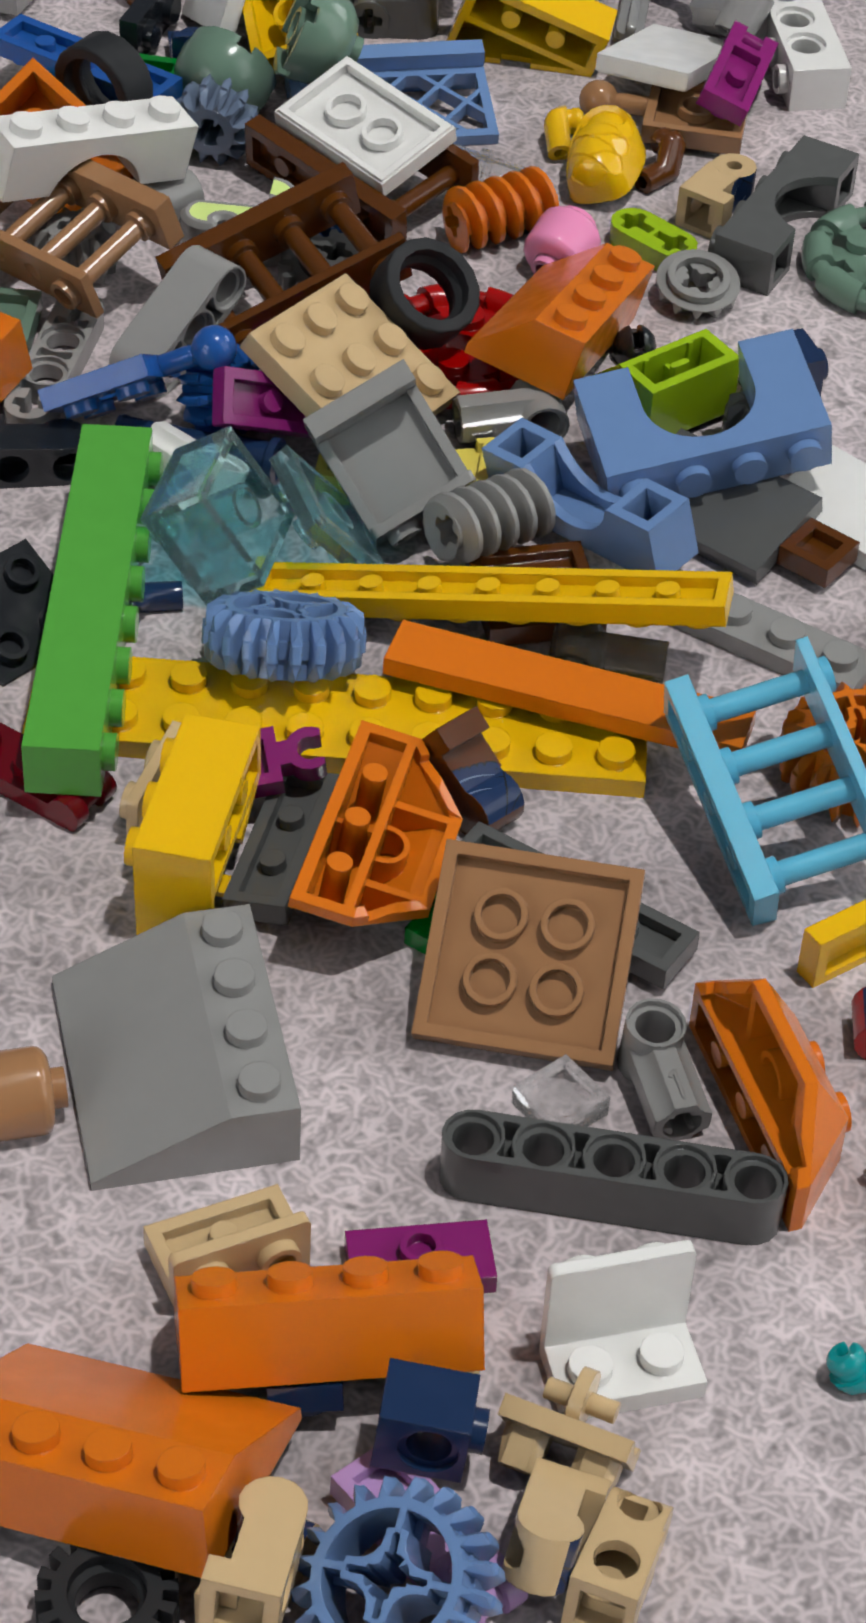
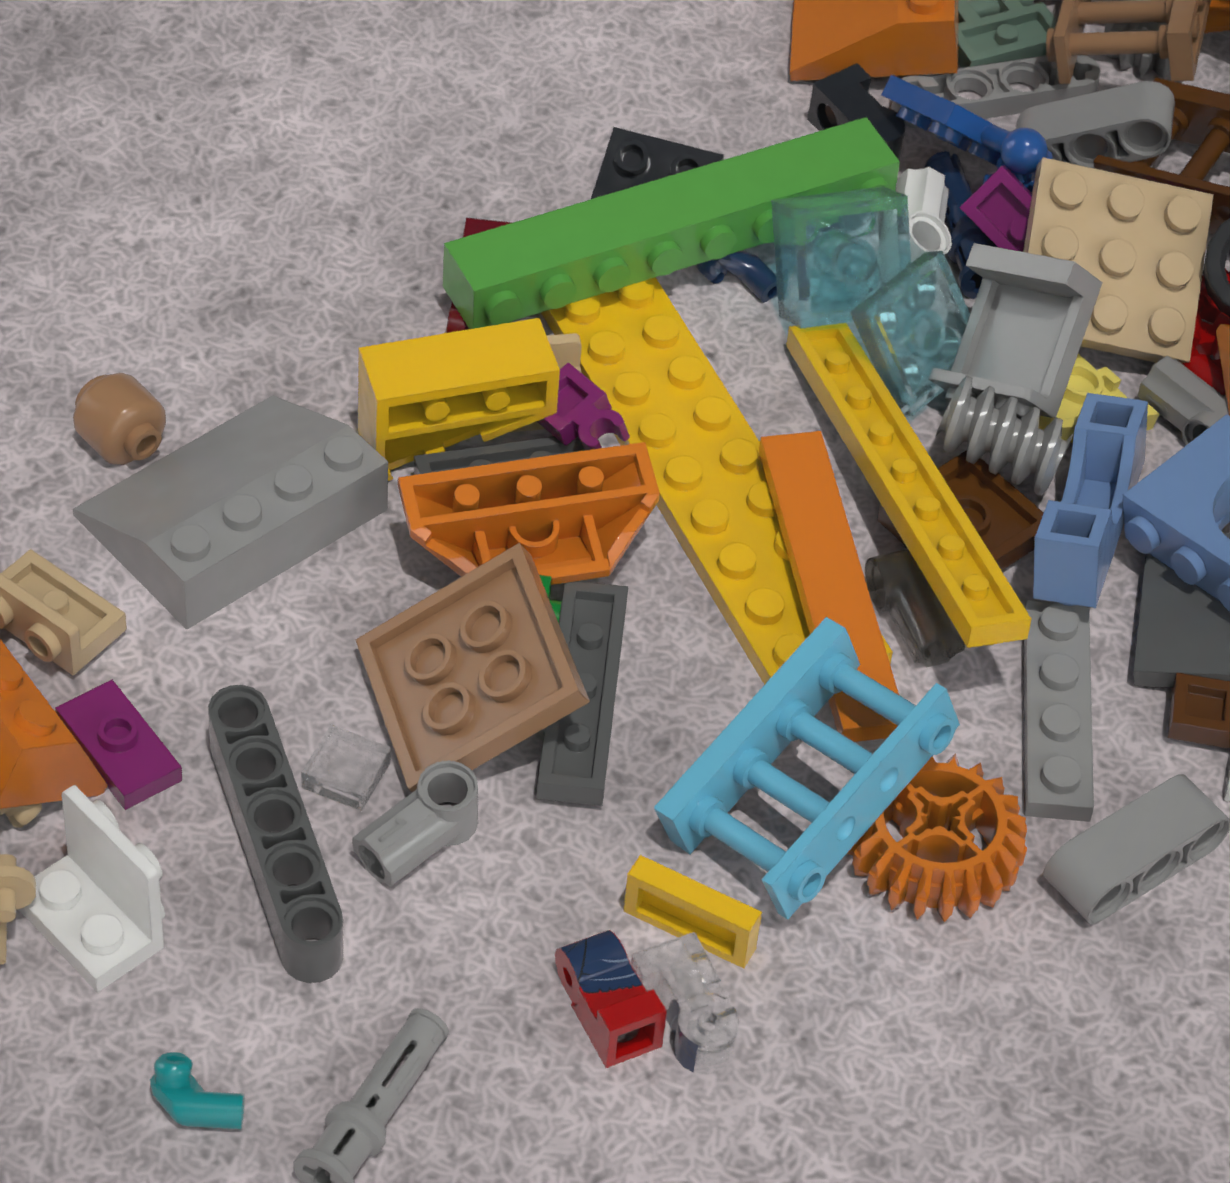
camera: 60 degrees right, 5 degrees up
medium blue gear [201,589,367,684] -> none
reddish brown leg [423,706,525,835] -> none
orange wedge [689,978,852,1232] -> none

